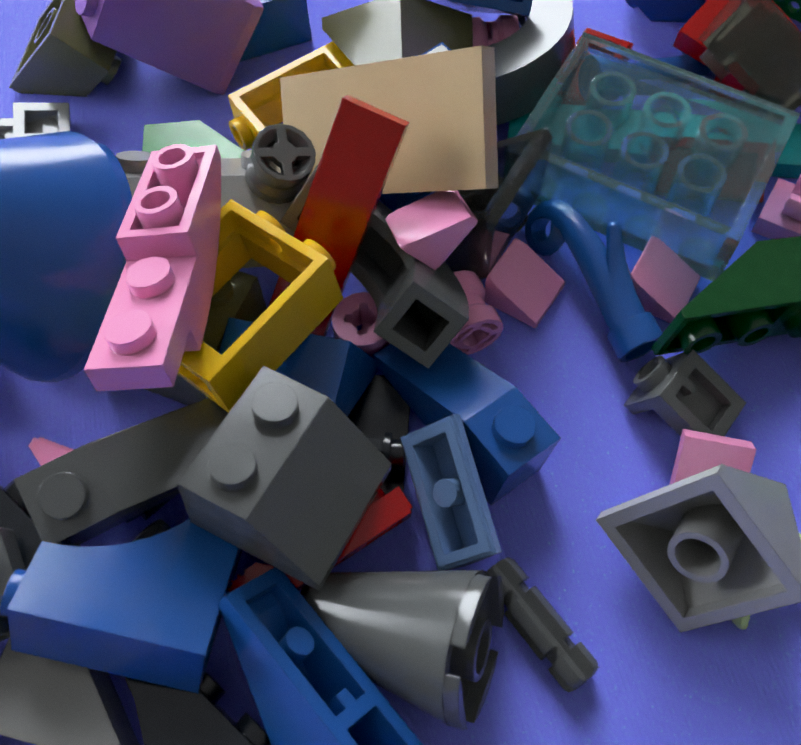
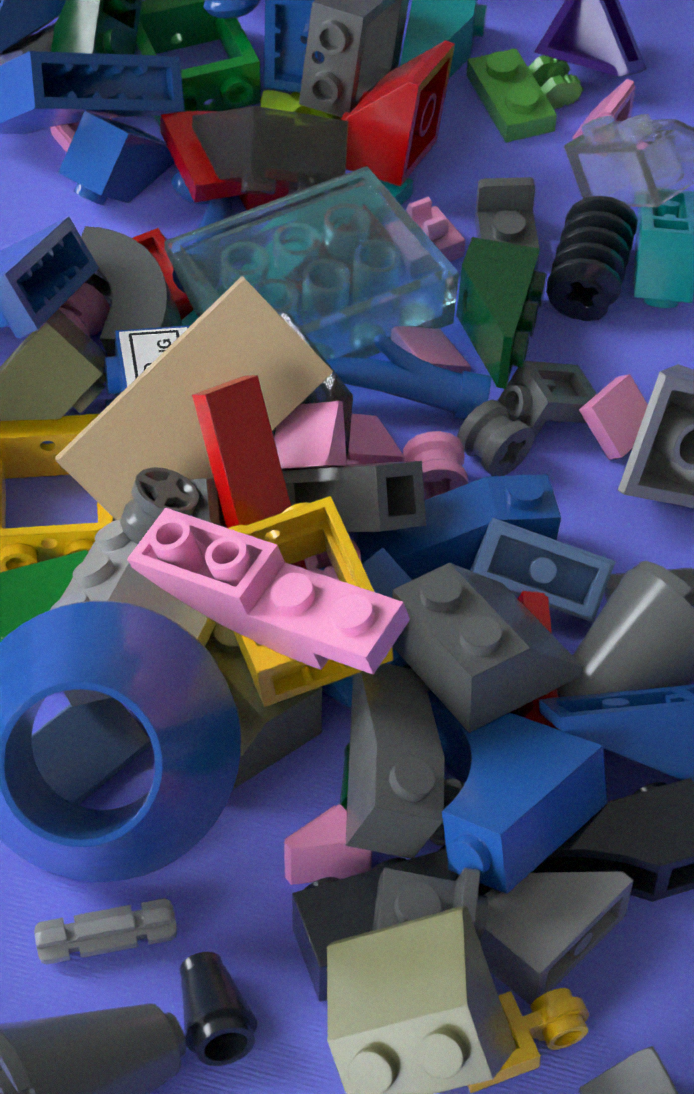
camera: 65 degrees left, 10 degrees down
none -> bright pink wheel [403,431,468,500]
none -> dark grey wheel [457,400,534,476]

